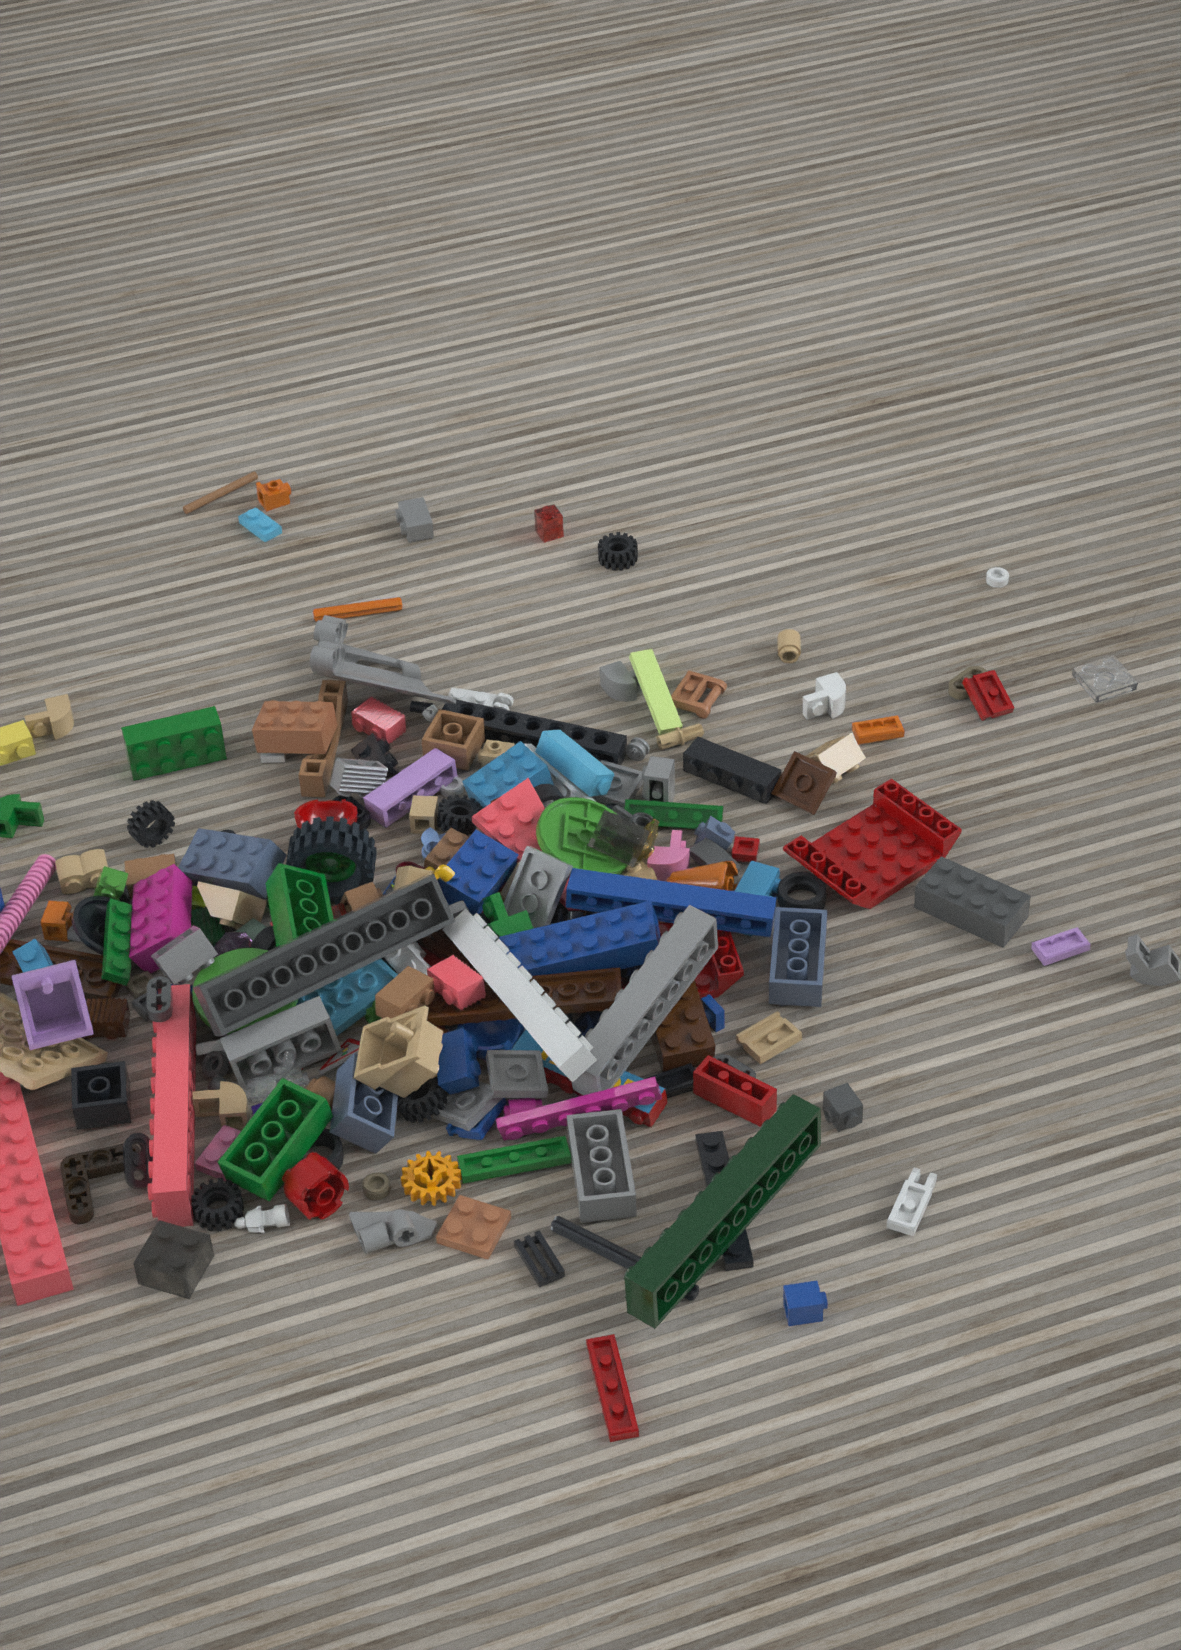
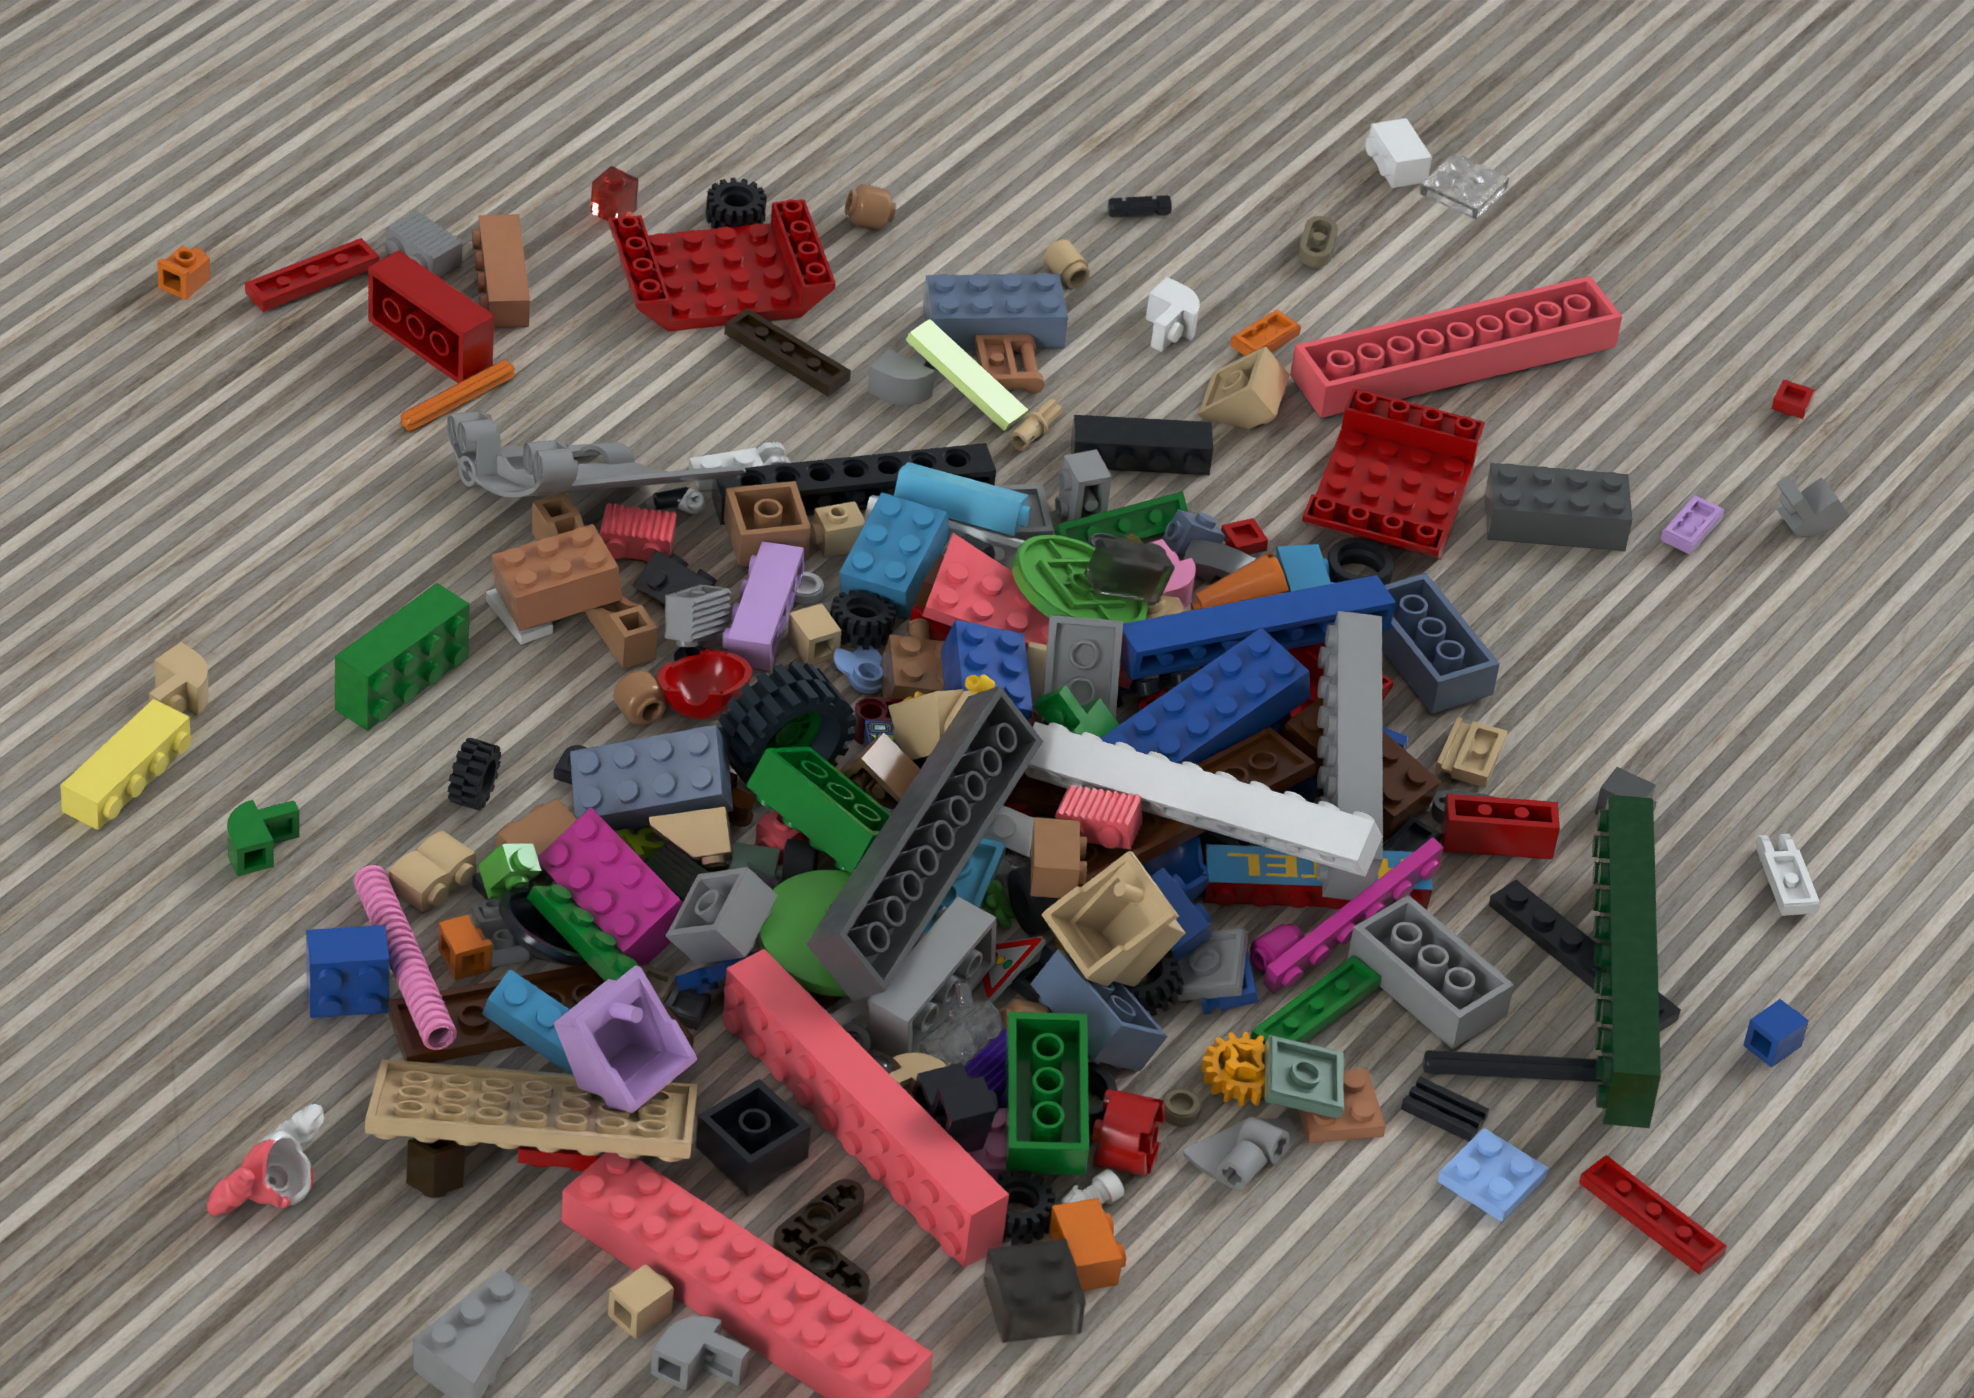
camera: 40 degrees left, 0 degrees up
black plate [123,1133,153,1189] -> none
dark grey beam [146,976,173,1022] -> none
medium nougat bar [183,471,258,514] -> none
medium azure plate [238,507,282,542] -> none
light grey plate [486,1050,548,1098] -> none
light grey bush [625,737,650,761] -> none
reddish brown plate [771,751,837,815] -> none
red plate [962,670,1015,721] -> none
white tile [986,567,1009,588] -> none
none -> red plate [245,238,380,312]
none -> red brick [368,250,494,383]
none -> nougat brick [472,214,530,328]
none -> red slope [608,199,836,332]
none -> medium nougat head [613,670,667,725]
none -> dark brown plate [724,308,851,396]
none -> medium nougat head [845,184,896,231]
none -> black brick [912,1063,998,1153]
none -> sand blue brick [923,273,1068,349]
none -> orange piece [1049,1198,1126,1293]
none -> black axle [1107,195,1172,218]
none -> sand green tile [1265,1035,1344,1119]
none -> coral brick [1290,276,1623,418]
none -> white brick [1365,118,1432,188]
none -> light blue plate [1437,1128,1548,1222]

